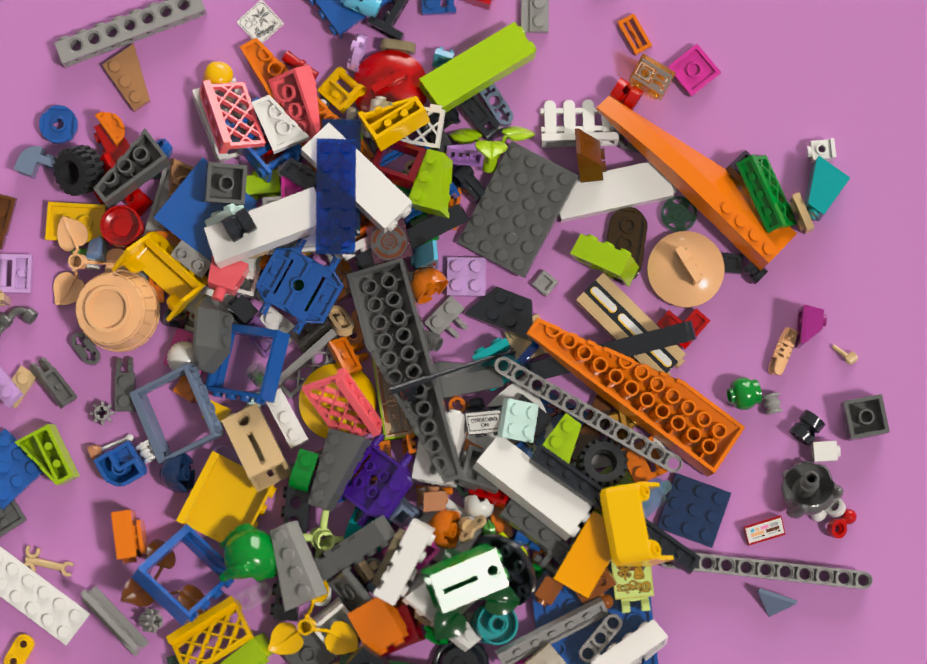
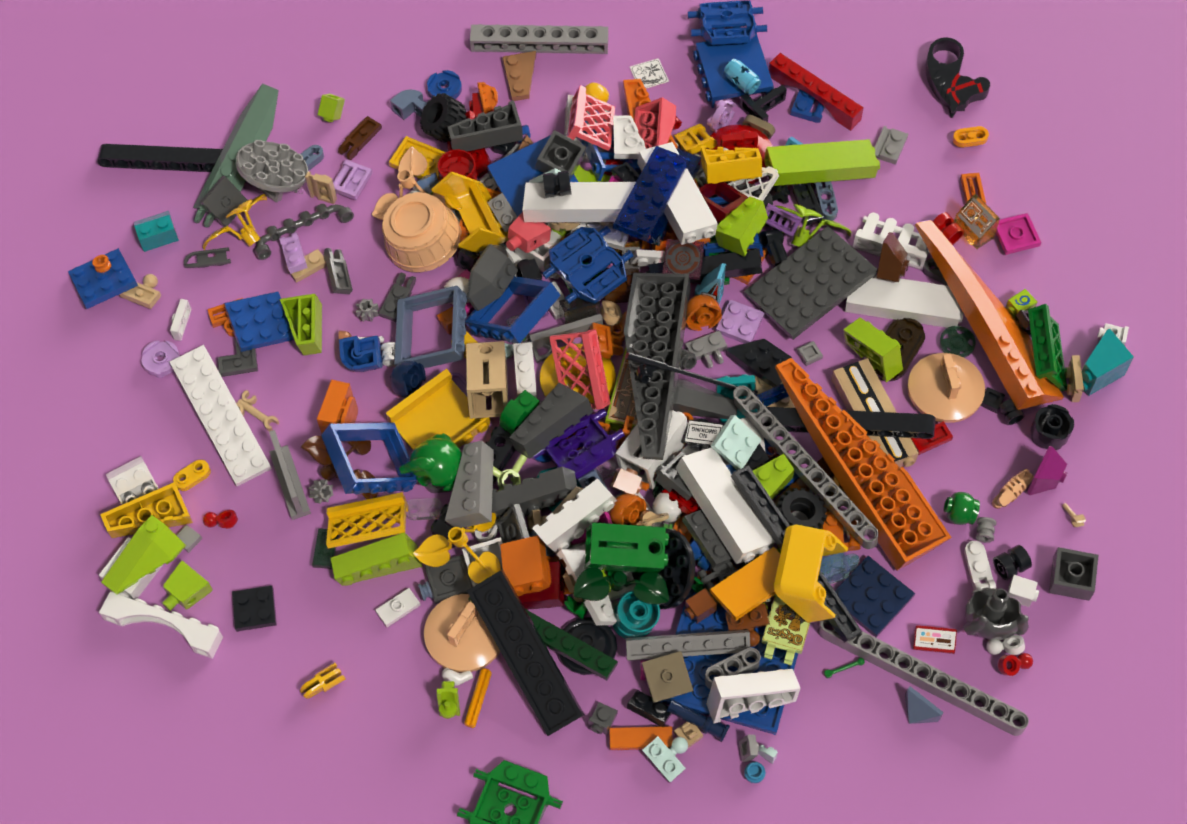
camera: 25 degrees right, 20 degrees down
dark grey beam [71,332,101,366] -> none
none -> green hinge [824,658,865,678]
none -> white plate [964,541,996,592]
none -> lime brick [1005,289,1037,322]
none -> black brick [1030,404,1074,450]

